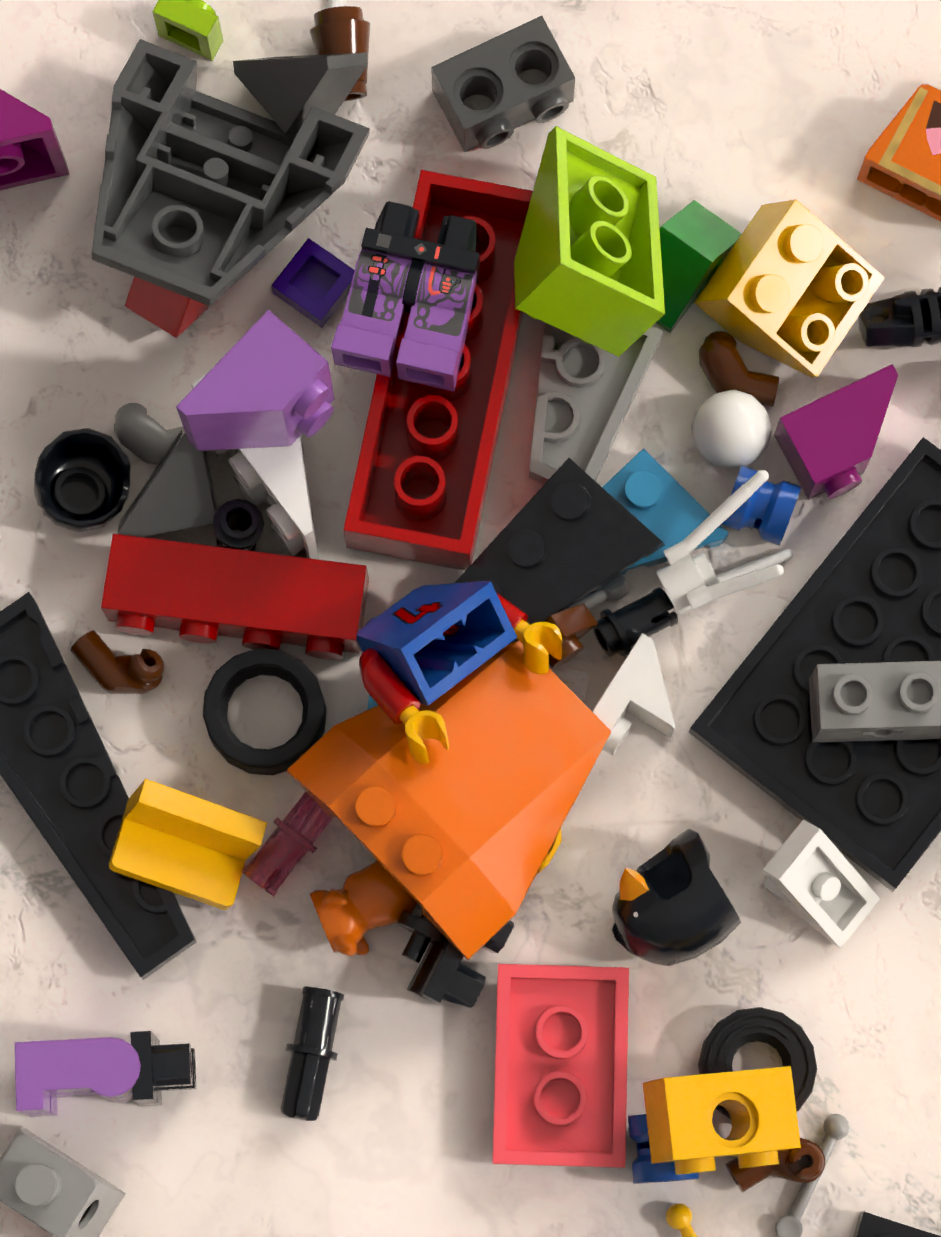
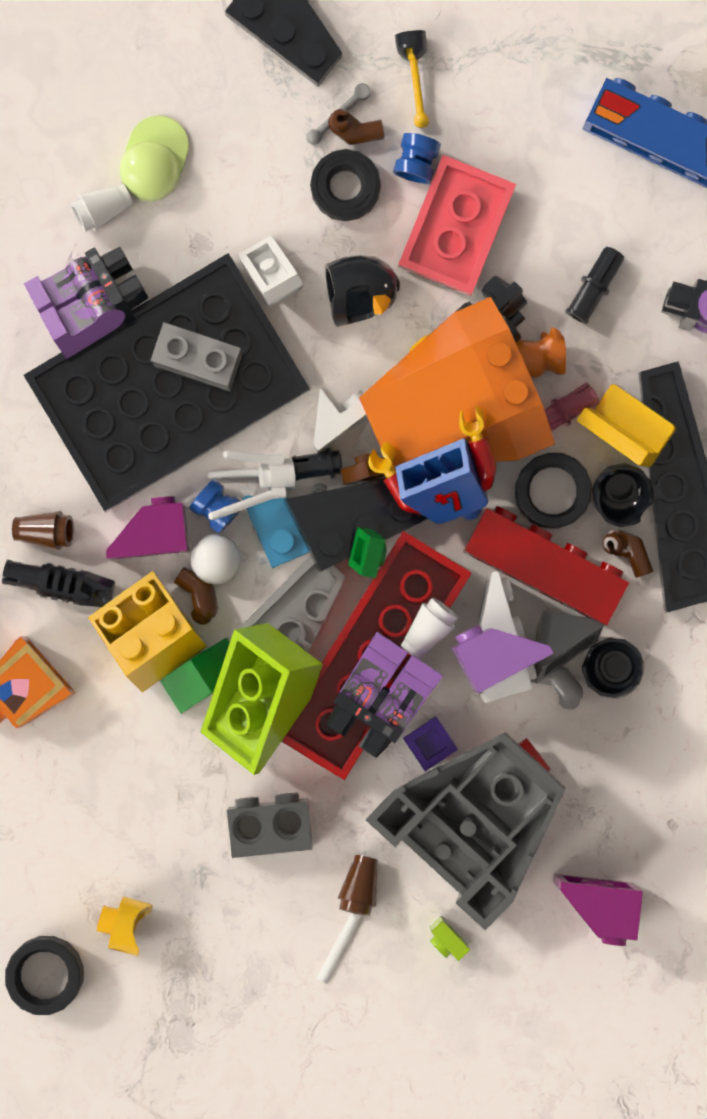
camera: 160 degrees left, 10 degrees up
black pin [213,499,264,551] -> none
dark grey slope [233,52,368,134] -> none
yellow brick [643,1066,801,1175] -> none
none -> green plate [348,527,387,578]
none -> white cone [401,597,458,660]
none -> black hair [592,462,652,528]

